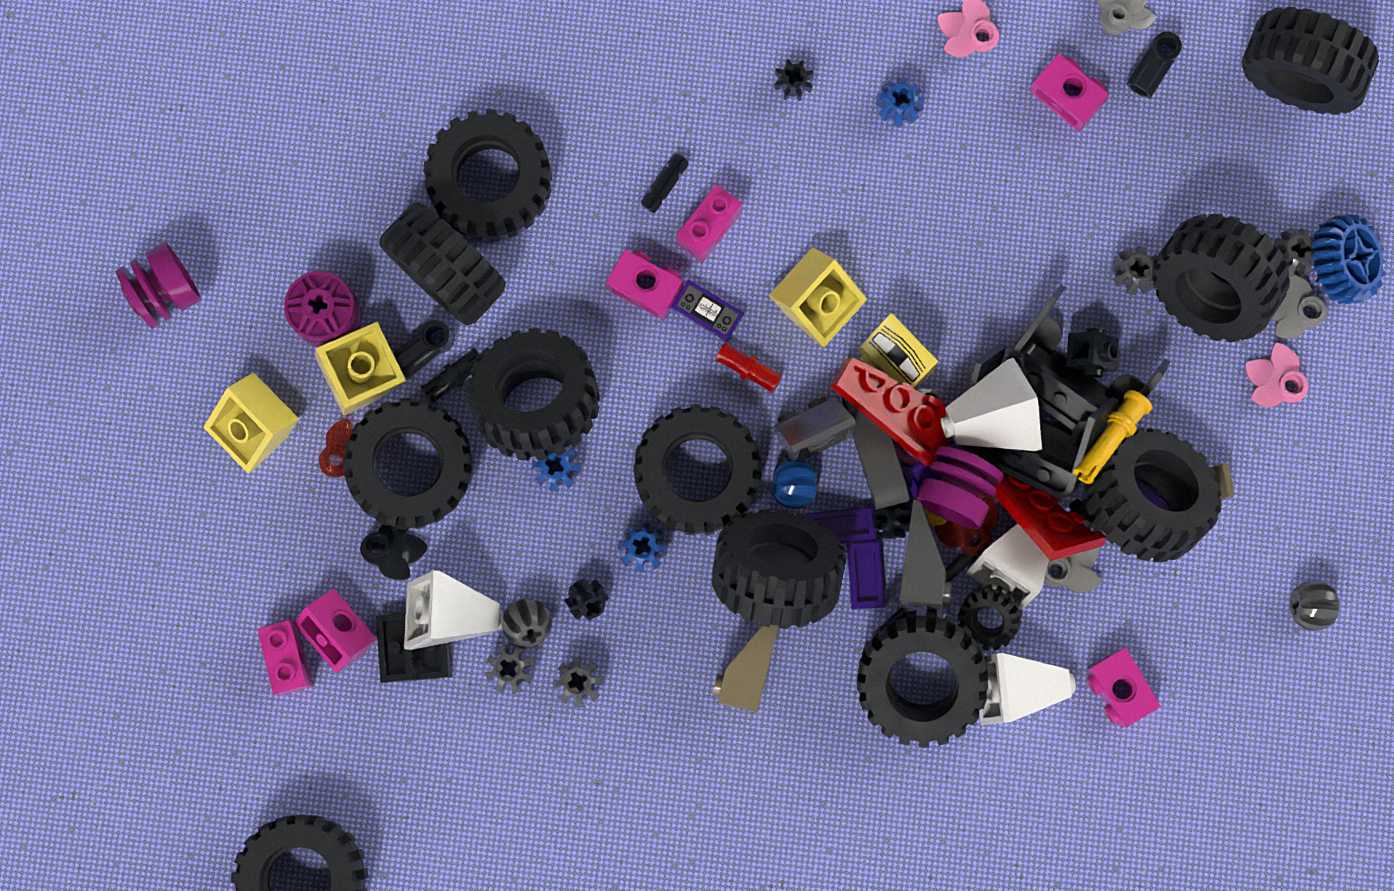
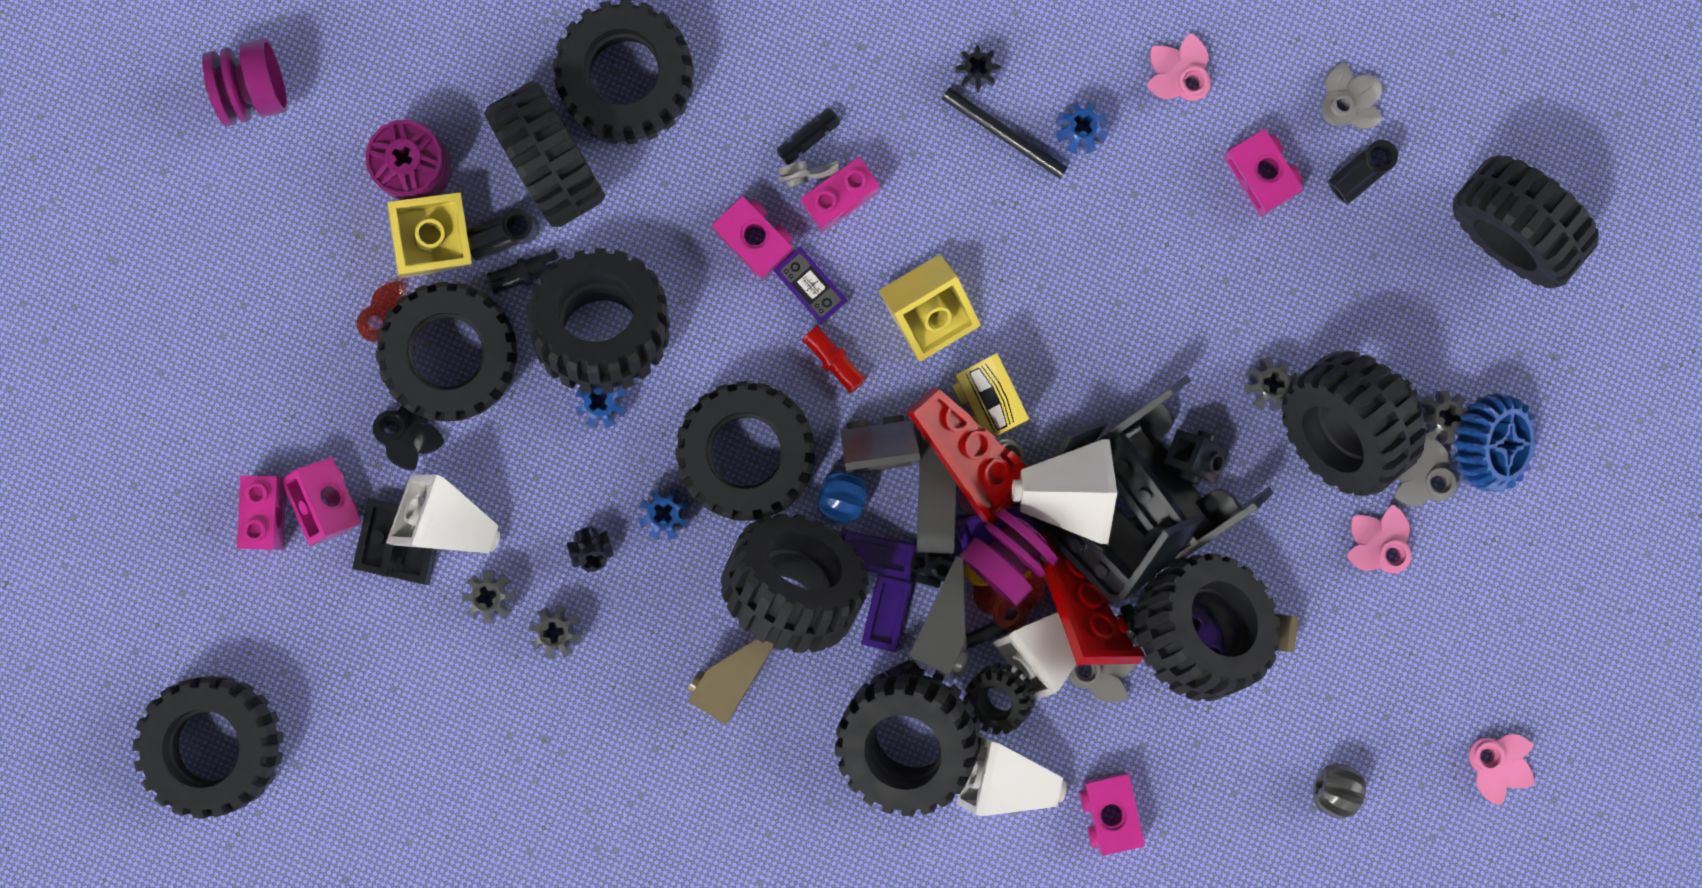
camera: 15 degrees right, 5 degrees up
light yellow slope [203,372,299,474] -> none
dark grey piece [501,598,552,649] -> none
yellow pin [1073,390,1153,484] -> none
none -> light grey plate [777,160,839,188]
none -> black bar [942,87,1068,179]

